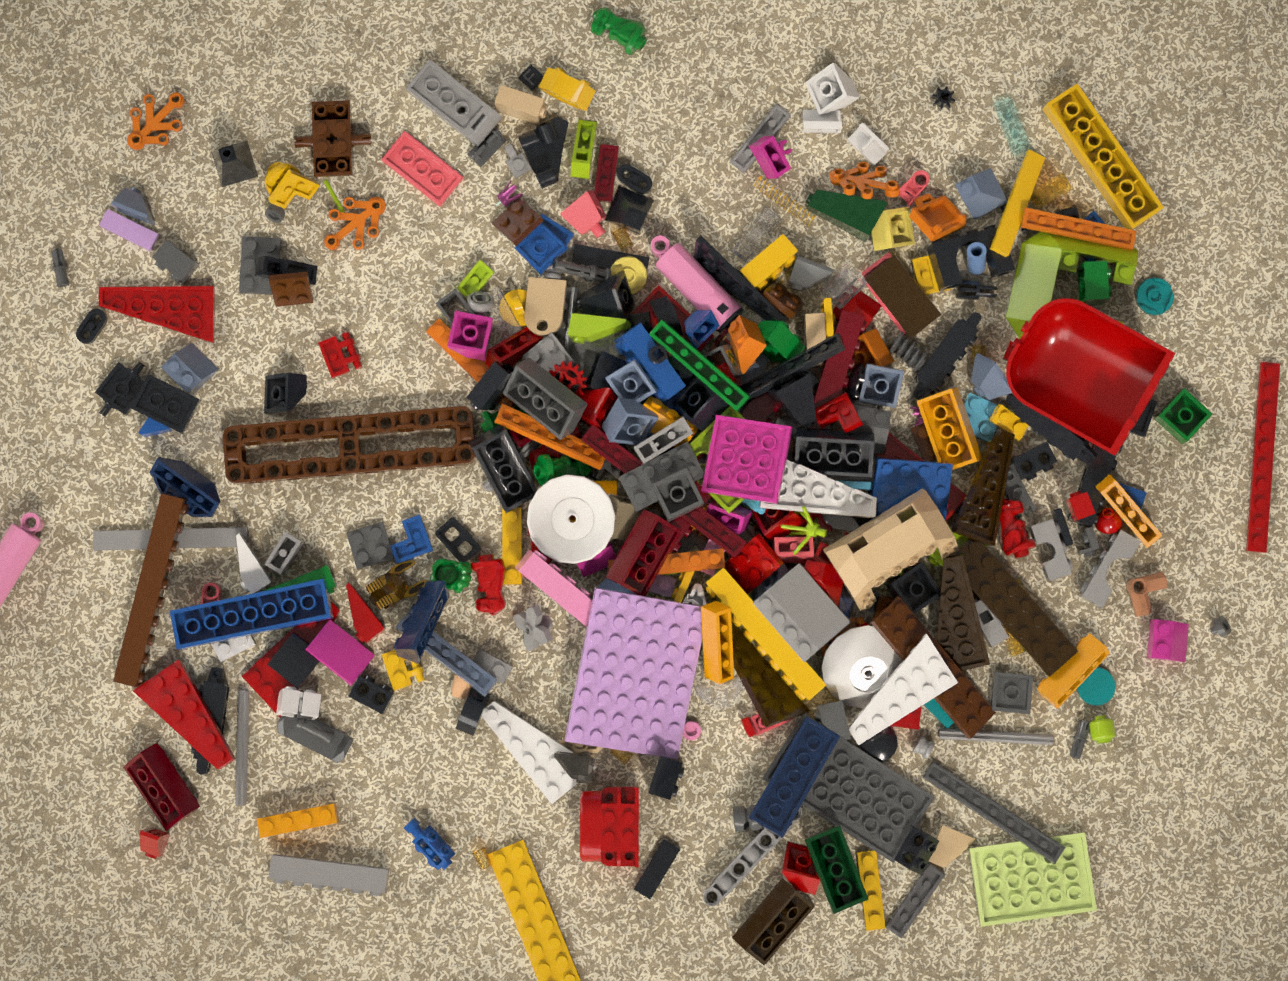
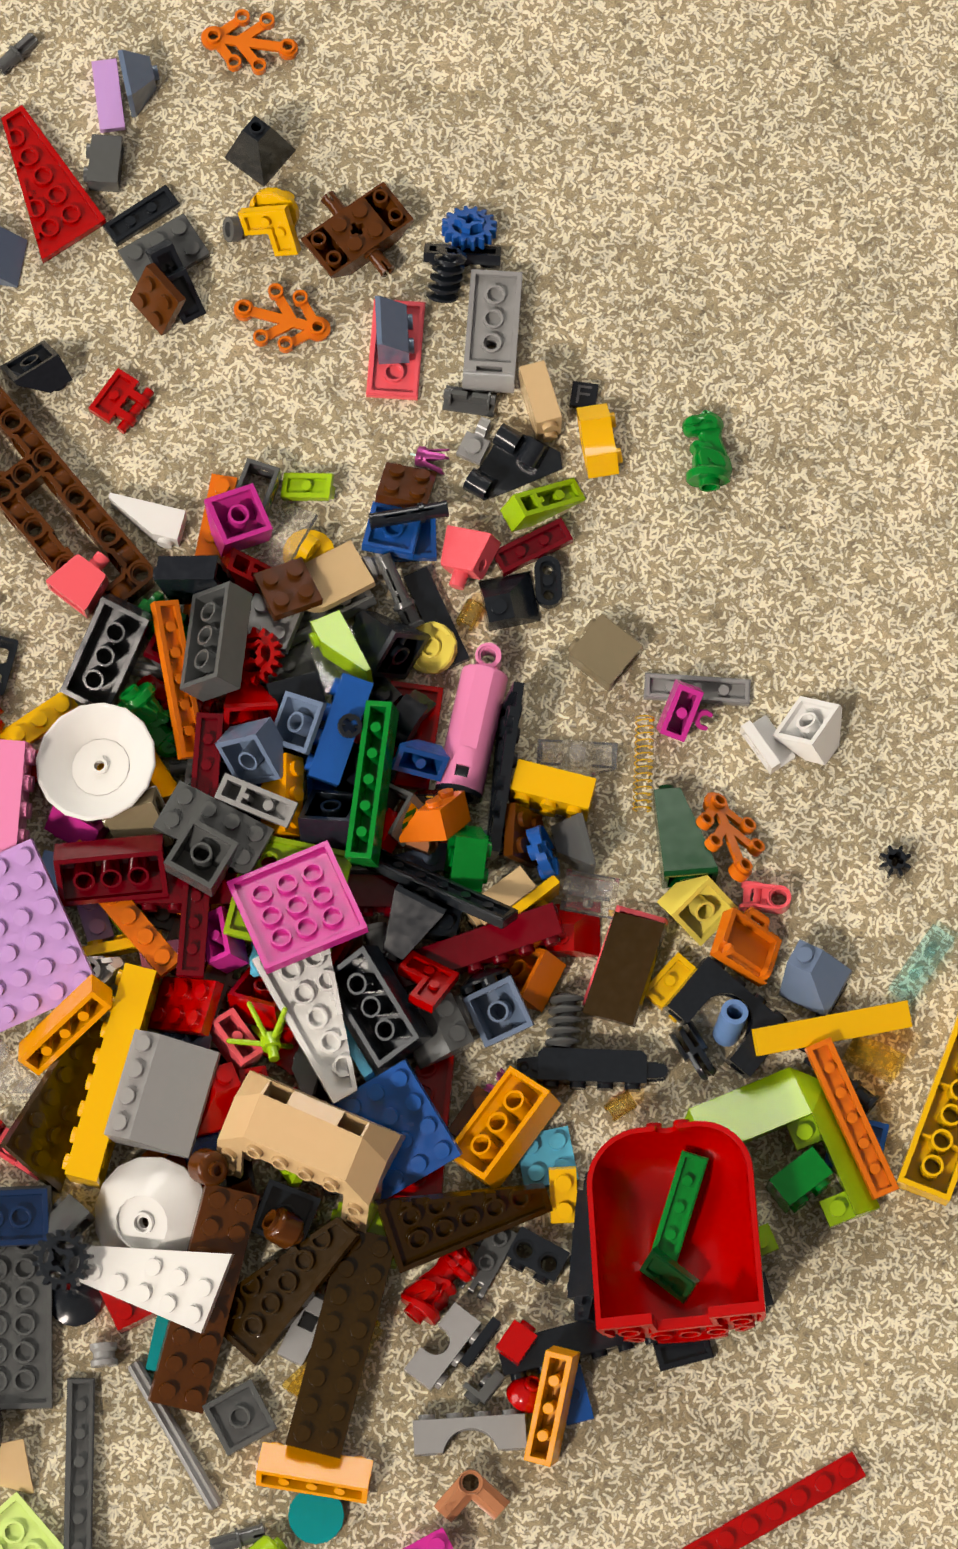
camera: 60 degrees right, 10 degrees down
lime piece [324,180,345,213] -> none
light grey brick [467,291,494,316] -> none
white panel [847,123,889,166] -> none
sand blue slope [971,353,1012,400] -> none
teal tile [1135,277,1174,316] -> none
green brick [1154,388,1212,444] -> none
none -> black gear [32,1229,94,1291]
none -> coral torso [46,551,110,619]
none -> black tile [102,185,180,247]
none -> white slope [109,493,188,549]
none -> reddish brown head [188,1148,229,1186]
none -> reddish brown plate [253,557,323,621]
none -> reddish brown head [262,1207,305,1249]
none -> black pin [368,500,449,530]
none -> sand blue slope [375,296,414,364]
none -> black plate [423,243,501,268]
none -> black piece [426,244,467,303]
none -> blue gear [442,206,497,251]
none -> blue plate [526,825,560,881]
none -> dark tan piece [567,614,643,692]
none -> dark green plate [639,1247,700,1304]
none -> green tile [651,1150,709,1263]

